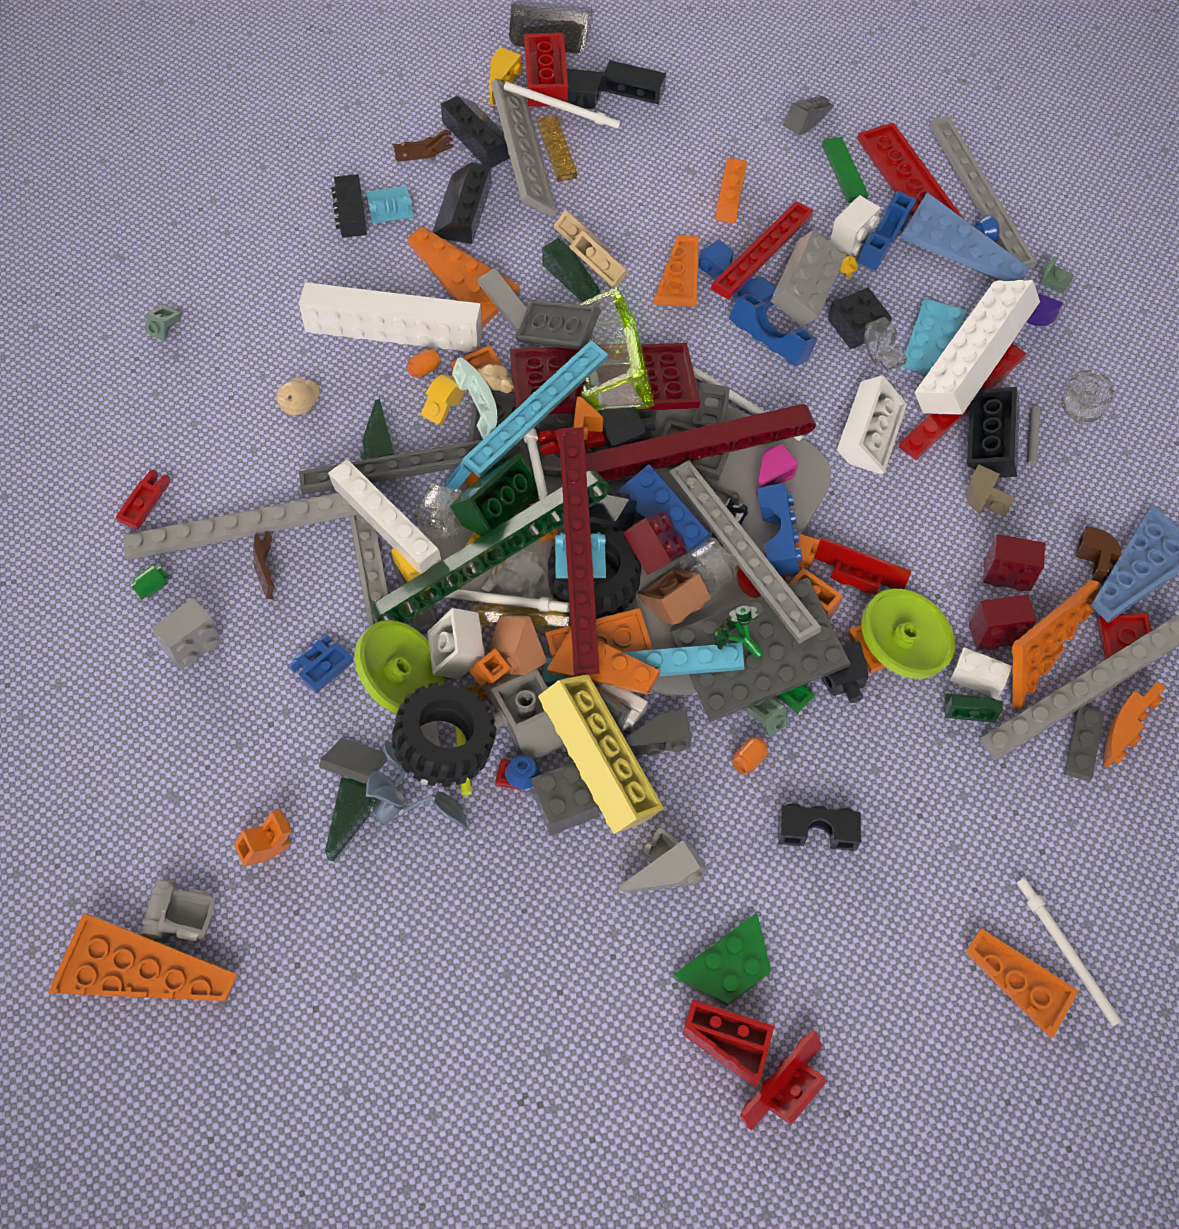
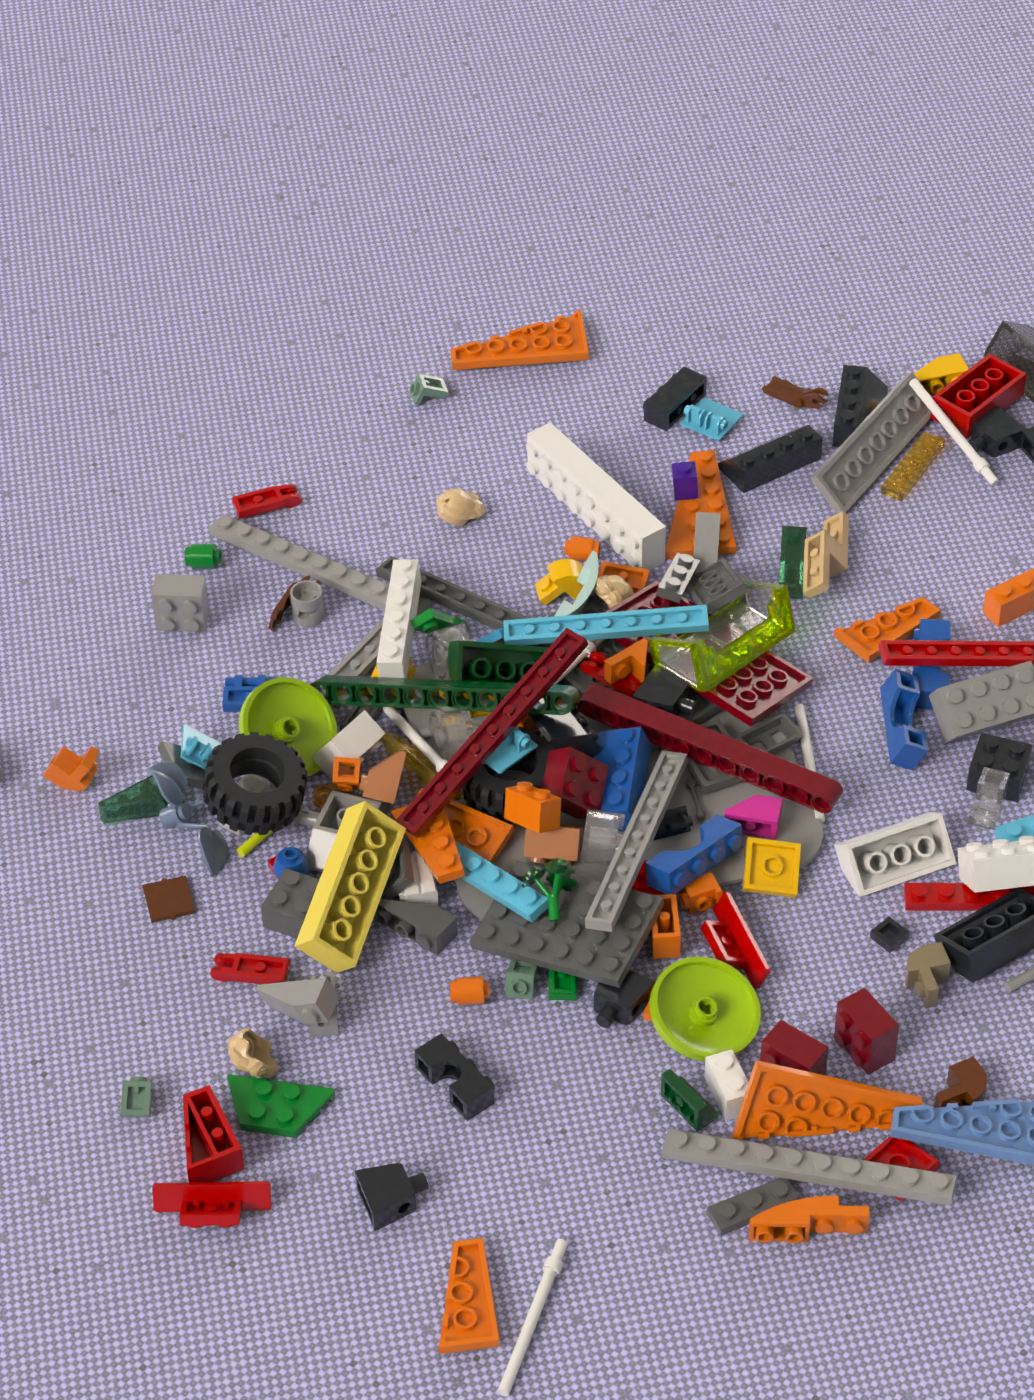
camera: 50 degrees right, 15 degrees down
clear green slope [359,399,394,460] -> none
none -> sand green bracket [121,1076,154,1117]
none -> reddish brown piece [142,876,195,923]
none -> medium azure hinge [180,724,222,770]
none -> red hinge [210,953,291,984]
none -> tan hair [227,1028,278,1078]
none -> light grey wheel [290,580,324,627]
none -> black torso [355,1163,429,1231]
none -> green plate [410,608,470,642]
none -> orange wing [451,310,589,370]
none -> orange brick [504,782,561,833]
none -> plate [656,553,700,603]
none -> dark purple brick [671,461,699,501]
none -> yellow plate [742,837,801,898]
none -> black plate [870,916,909,953]

